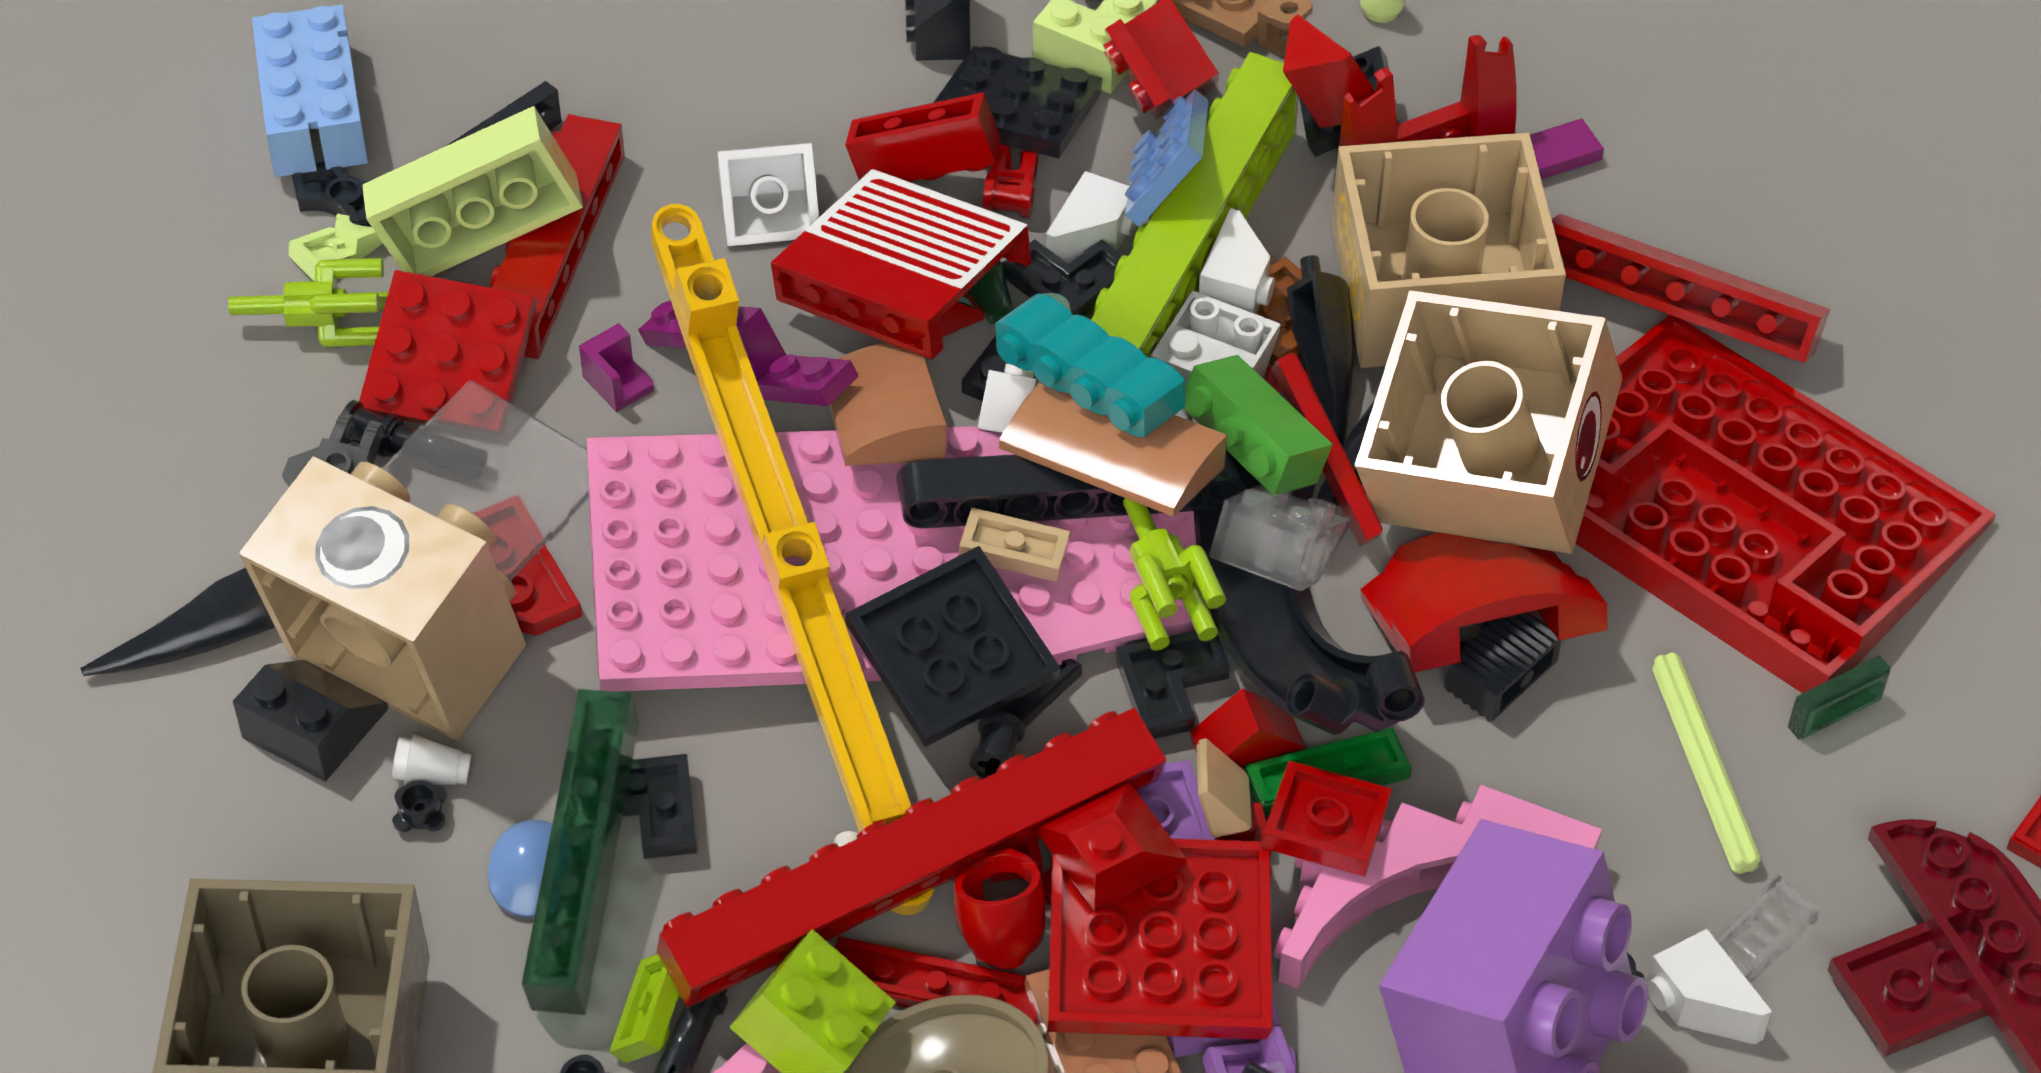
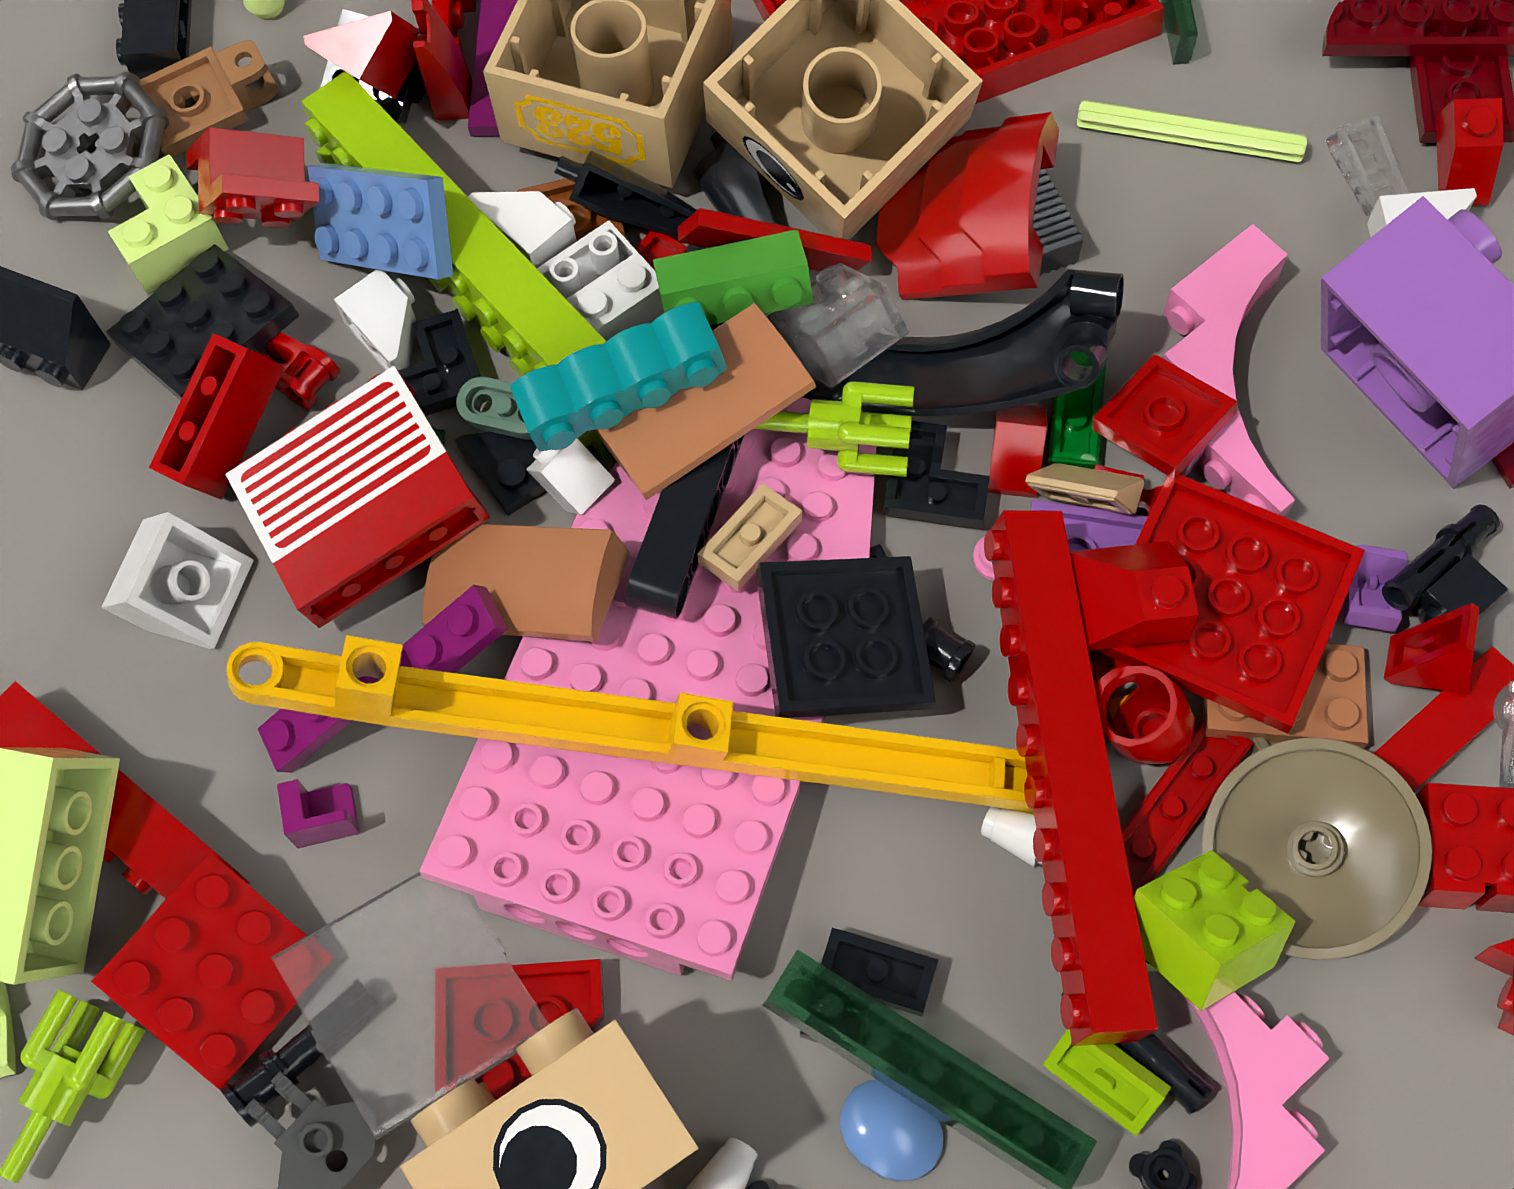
camera: 60 degrees left, 15 degrees up
none -> red slope [1435,98,1504,207]

